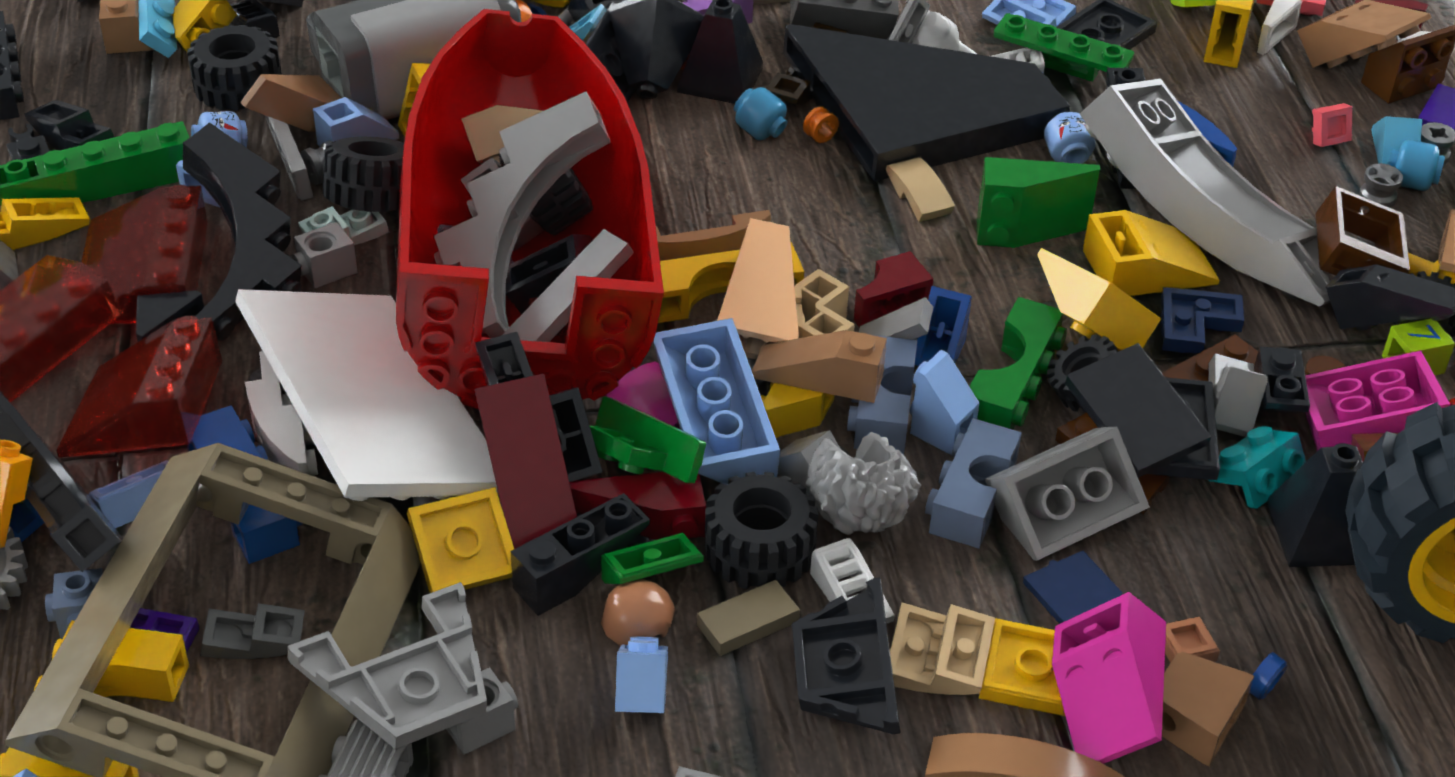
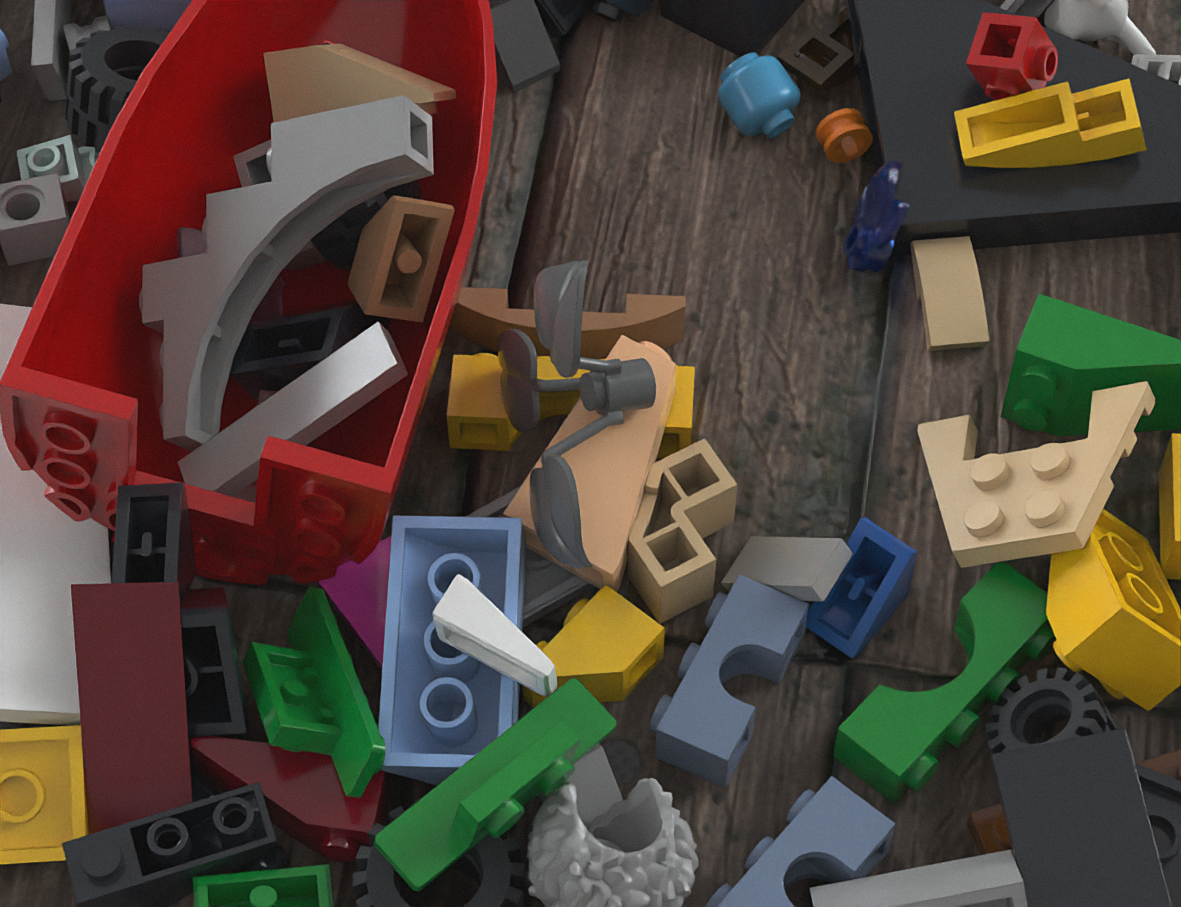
camera: 20 degrees right, 15 degrees up
medium nougat slope [752,330,887,403] -> none
dark red arch [854,251,934,328] -> none
light blue slope [910,350,979,455] -> none
none -> medium nougat slope [347,195,455,323]
none -> green bracket [374,678,617,891]
none -> white slope [432,574,558,698]
none -> dark grey plant [497,260,656,569]
none -> clear blue plate [844,160,909,273]
none -> tan wing [917,381,1155,568]
none -> yellow slope [954,79,1147,168]
none -> red brick [966,12,1058,101]

